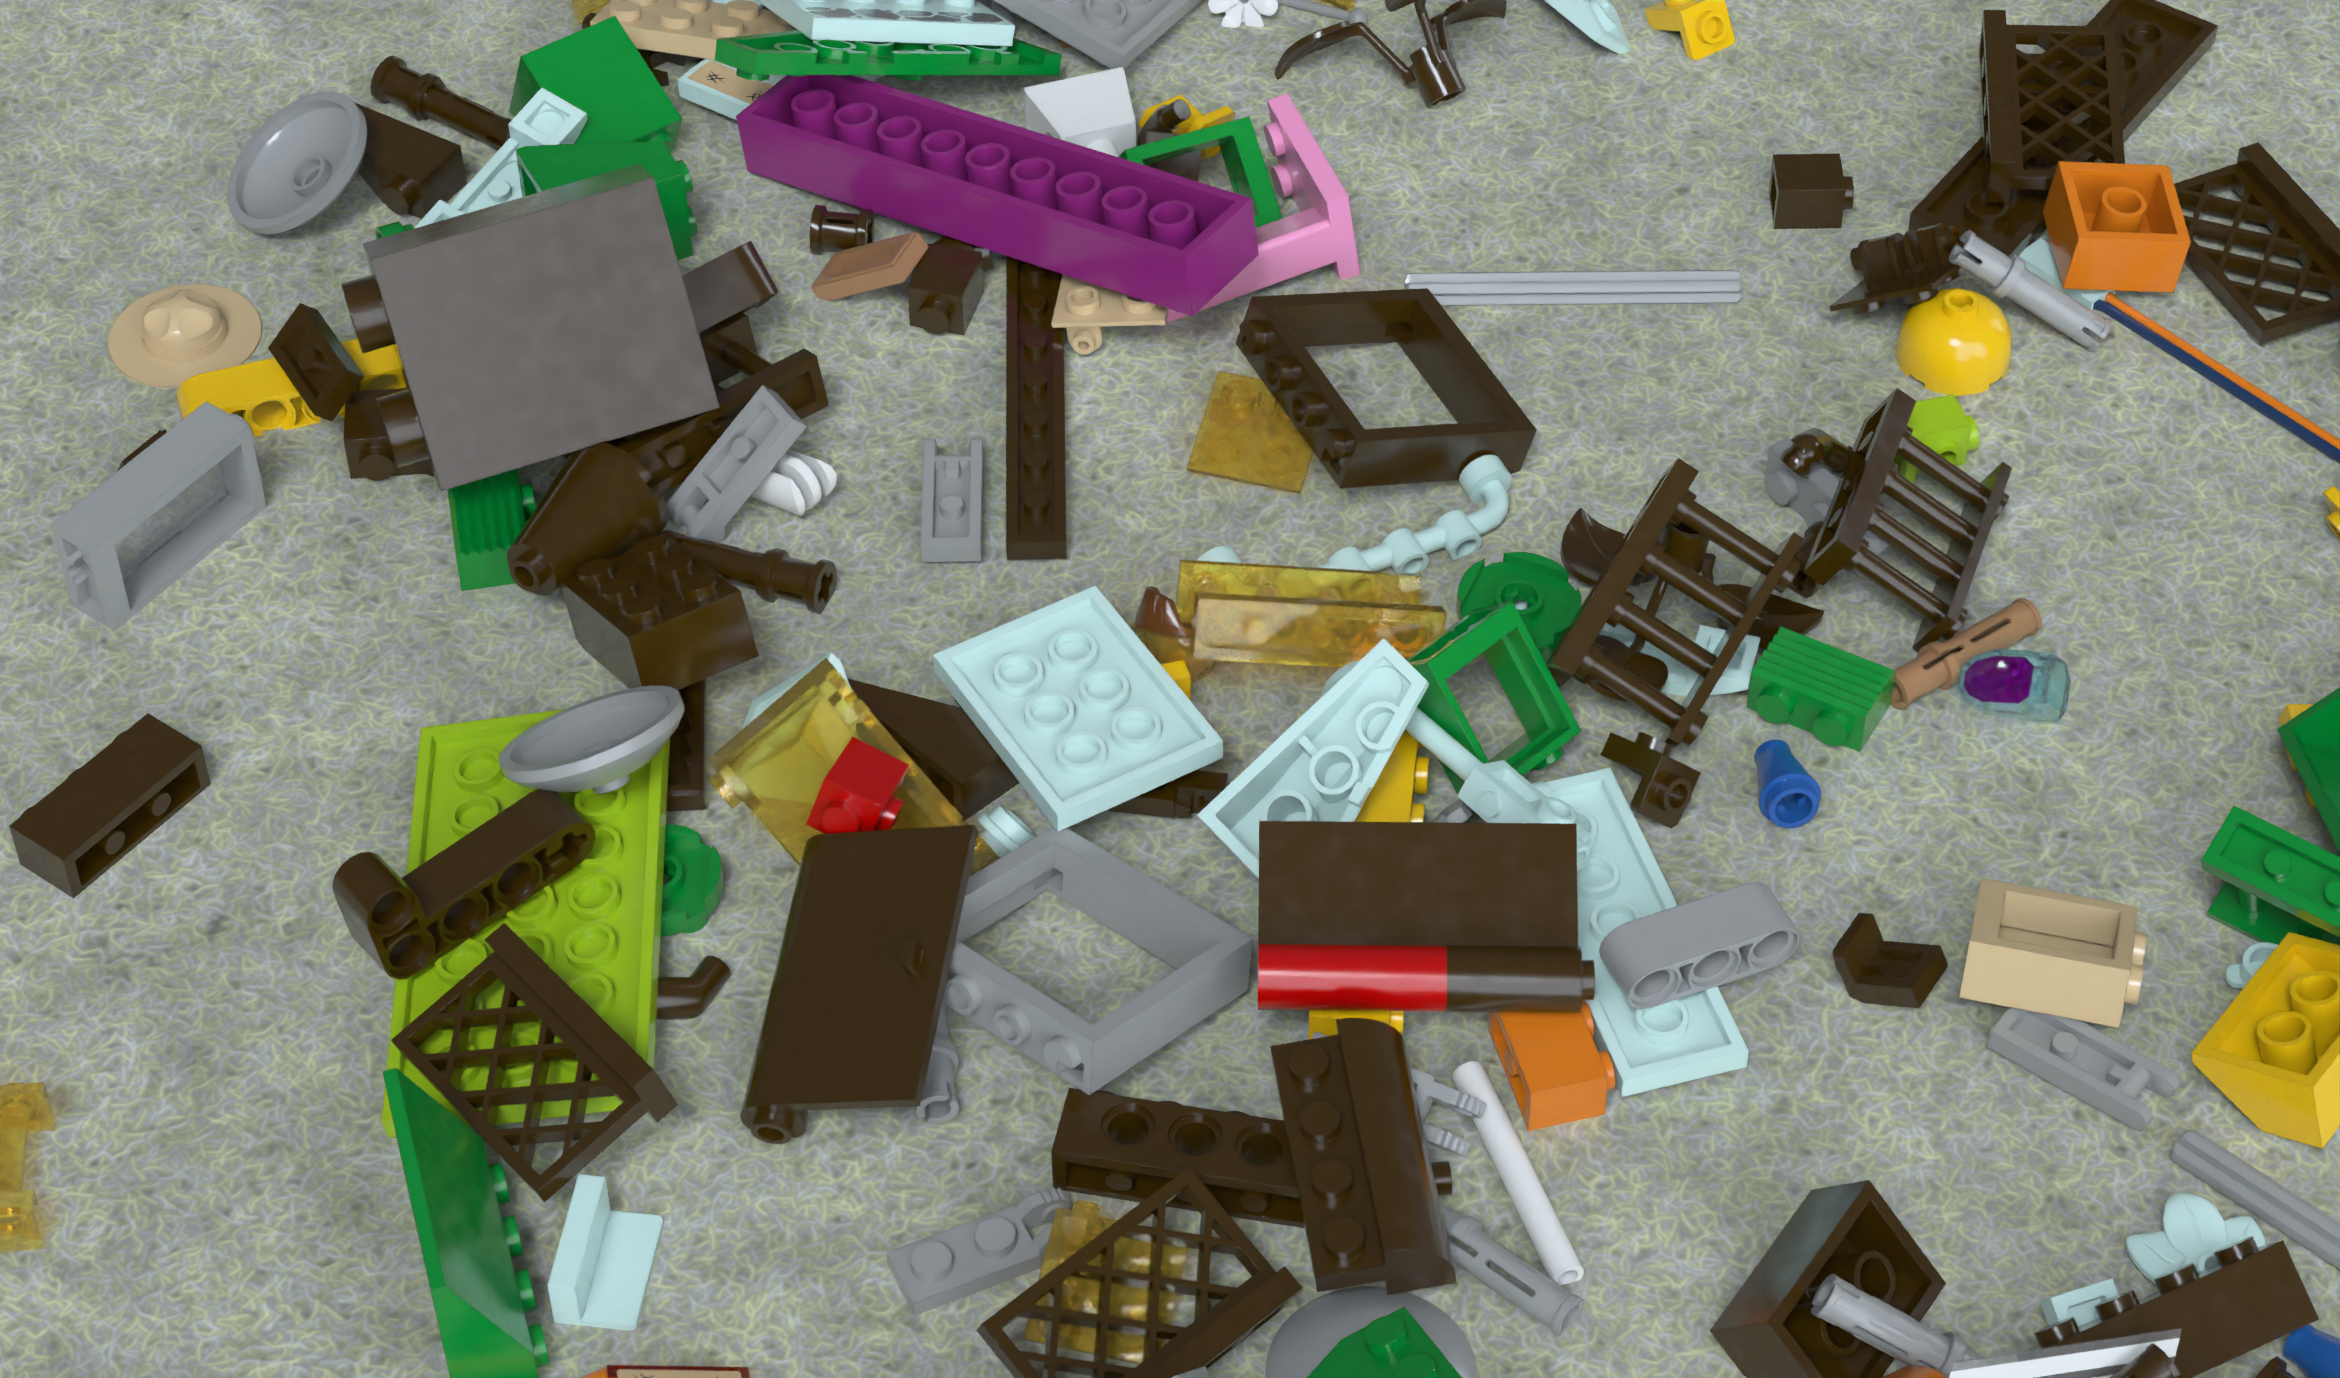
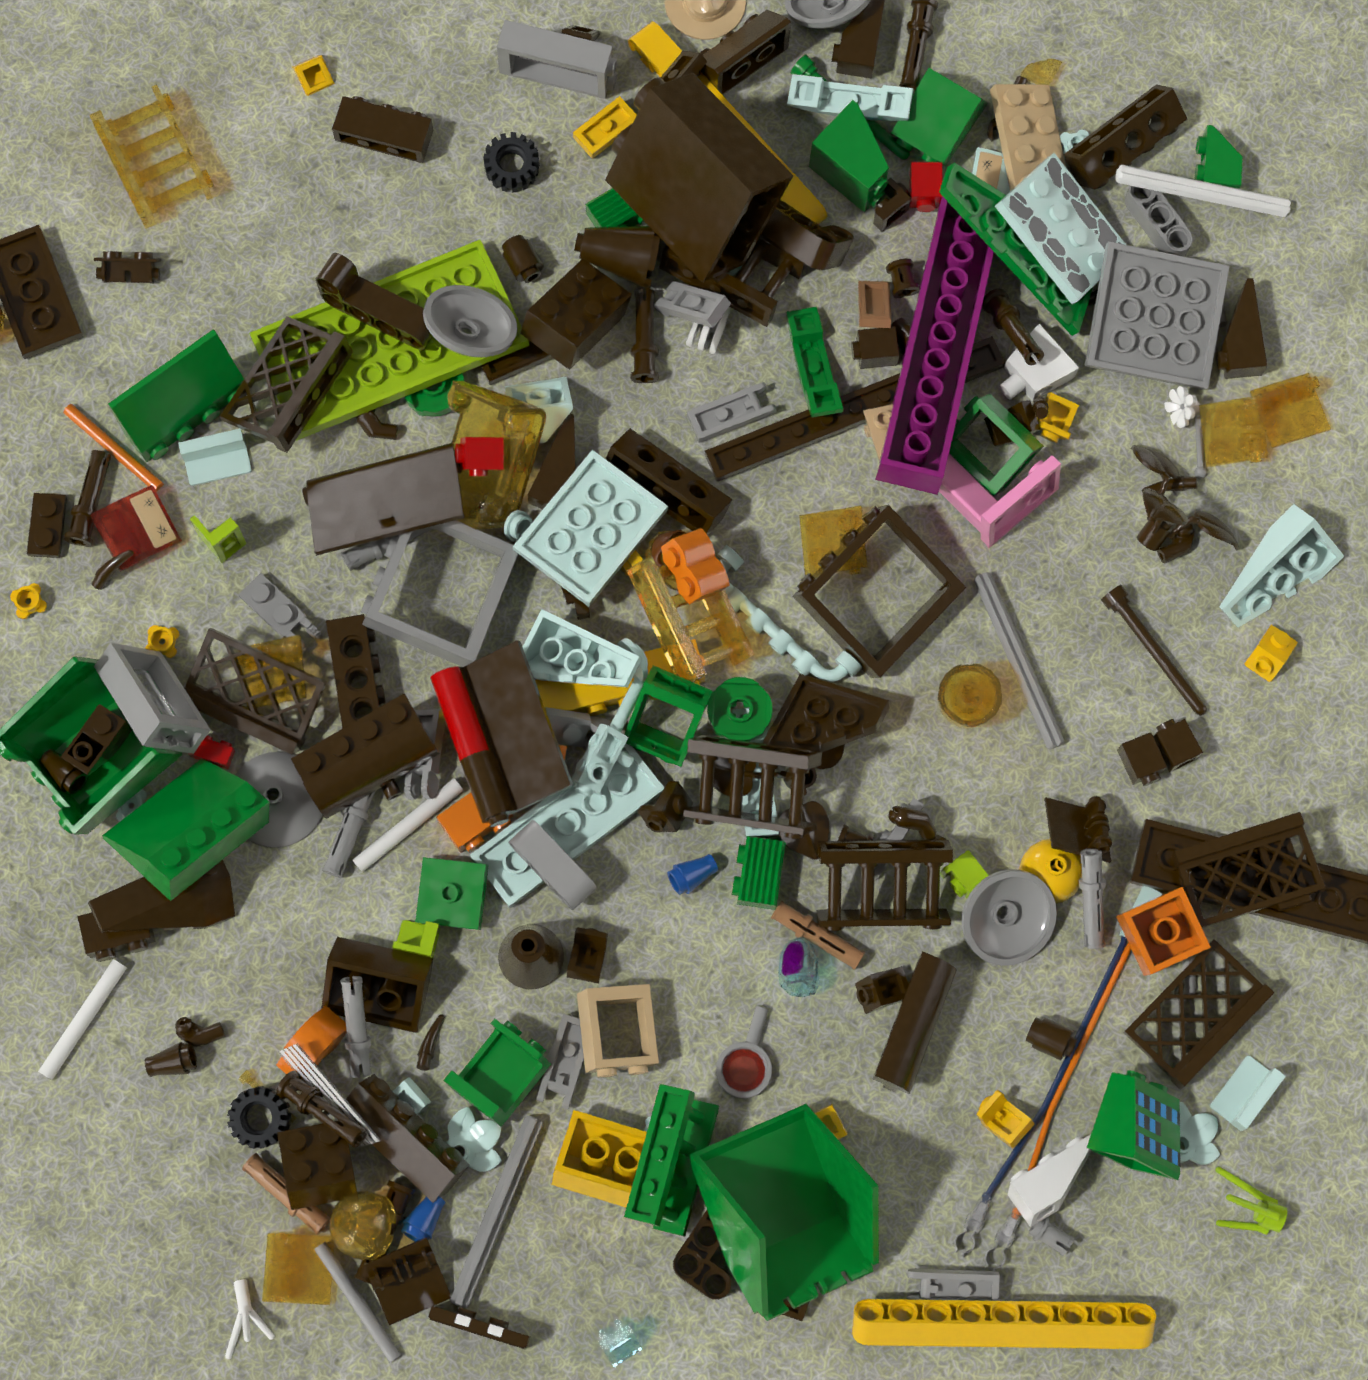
camera: 65 degrees right, 30 degrees up
none -> dark brown hinge [94,251,162,284]
none -> lime panel [190,515,247,563]
none -> lime panel [392,920,441,958]
none -> green plate [415,857,489,930]
none -> dark brown helmet [416,1014,445,1071]
none -> green panel [443,1018,551,1127]
none -> black tyre [483,132,540,193]
none -> dark brown cone [498,924,564,990]
none -> dark brown brick [502,235,544,283]
none -> yellow plate [573,96,637,159]
none -> dark brown brick [605,428,733,535]
none -> orange brick [661,528,730,605]
none -> dark brown slope [700,9,791,95]
none -> piece [716,1006,772,1099]
none -> dark brown plate [762,674,890,752]
none -> green slope [786,306,843,417]
none -> dark brown bracket [855,966,909,1014]
none -> dark brown bracket [873,177,911,232]
none -> dark brown brick [873,951,957,1094]
none -> red brick [909,162,943,212]
none -> clear yellow cylinder [937,663,1002,729]
none -> light grey dish [962,869,1057,966]
none -> dark brown pin [982,288,1044,365]
none -> dark brown brick [1026,1017,1078,1061]
none -> dark brown piece [1101,584,1207,716]
none -> dark brown helmet [1142,476,1198,493]
none -> dark brown brick [1153,719,1203,773]
none -> dark brown arm [1157,524,1195,564]

